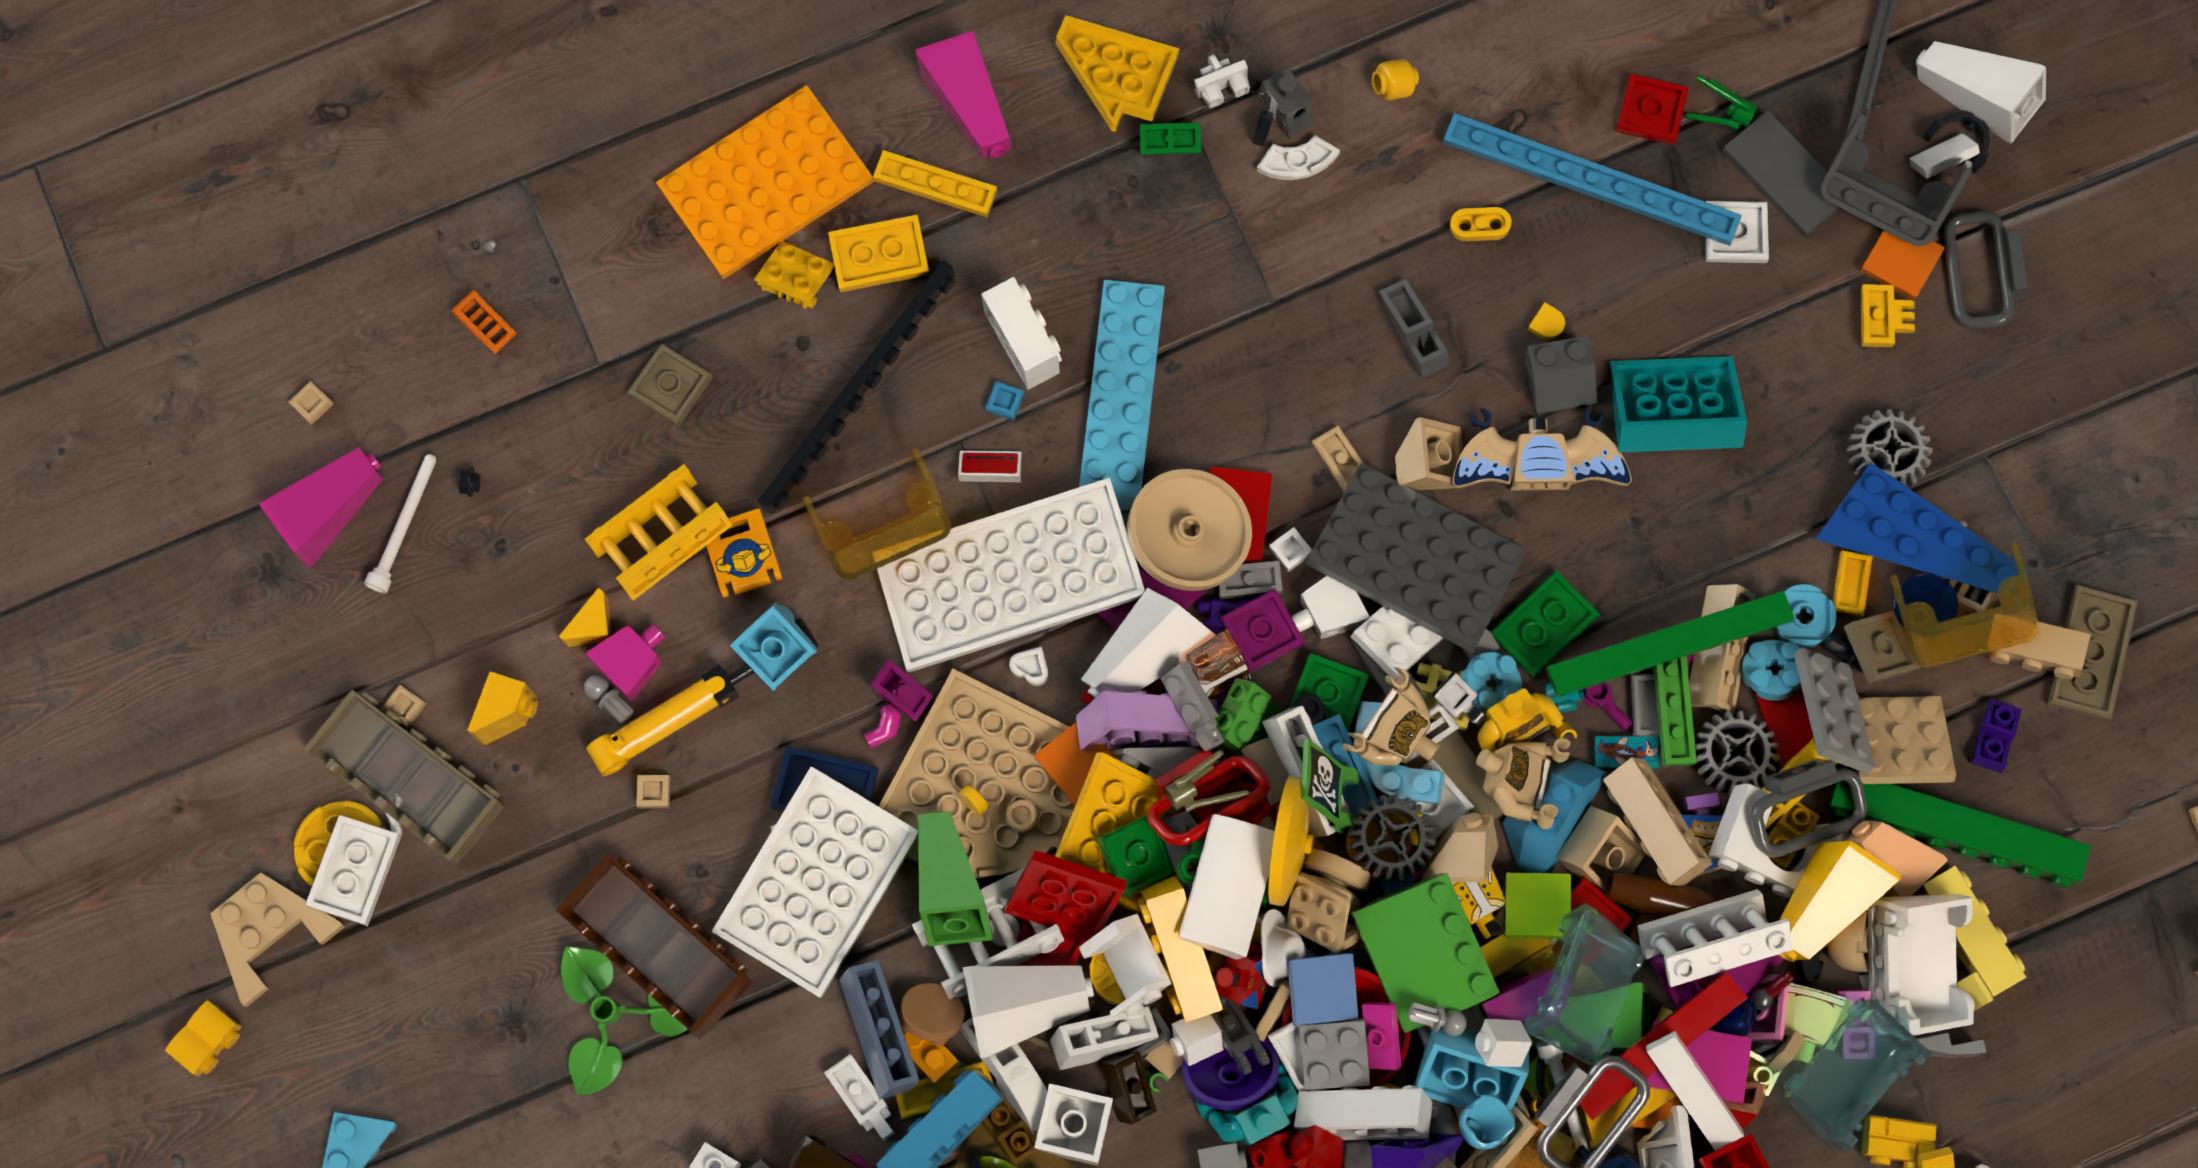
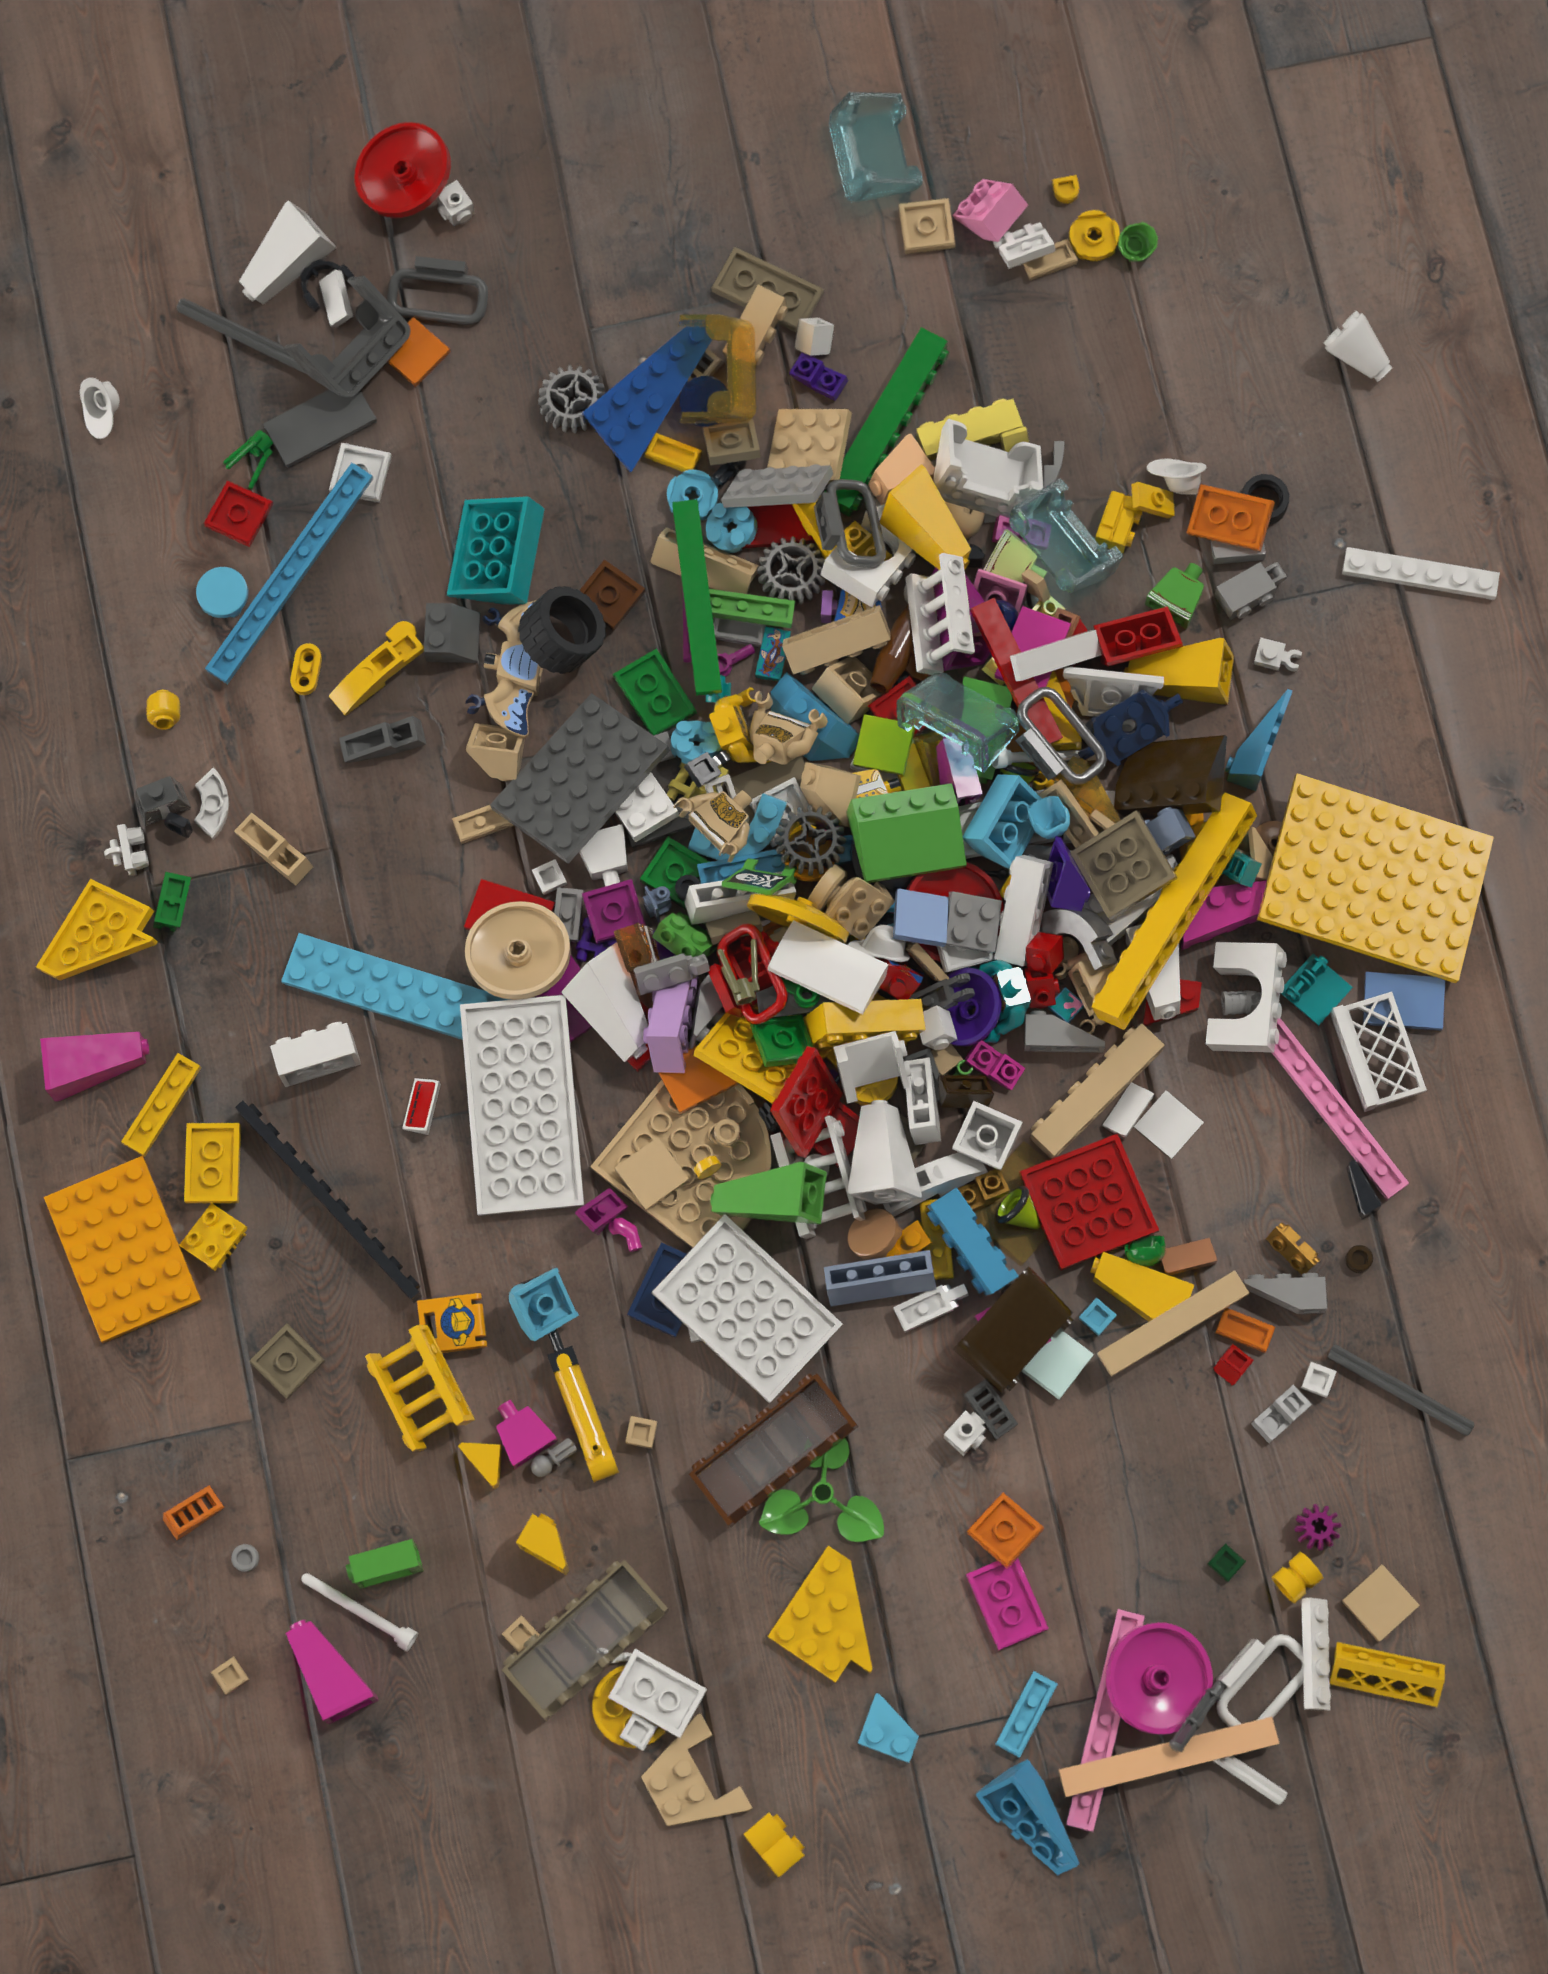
camera: 80 degrees left, 0 degrees up
black plate [459,467,481,497] -> none
clear yellow windscreen [803,448,951,580] -> none
dark azure tile [985,381,1025,421] -> none
white tile [1009,646,1048,686] -> none
dark pink plate [1362,1002,1402,1070] -> none
light grey axle [1408,1002,1467,1036] -> none
white brick [1475,1019,1532,1067] -> none
piece [1750,971,1794,1011] -> none
yellow hinge [1861,284,1915,347] -> none
none -> medium azure tile [196,567,248,618]
none -> light grey tile [231,1544,260,1572]
none -> tan slope [234,813,313,886]
none -> yellow slope [329,628,424,716]
none -> bright green window [346,1539,424,1589]
none -> red dish [355,122,451,218]
none -> white brick [437,180,475,226]
none -> black tyre [518,586,606,674]
none -> reddish brown plate [580,559,645,631]
none -> tan tile [615,1137,689,1211]
none -> white tile [620,1713,657,1751]
none -> sand blue hinge [643,886,672,923]
none -> yellow wing [768,1546,872,1683]
none -> white panel [795,318,834,356]
none -> dark pink slope [964,1040,1025,1090]

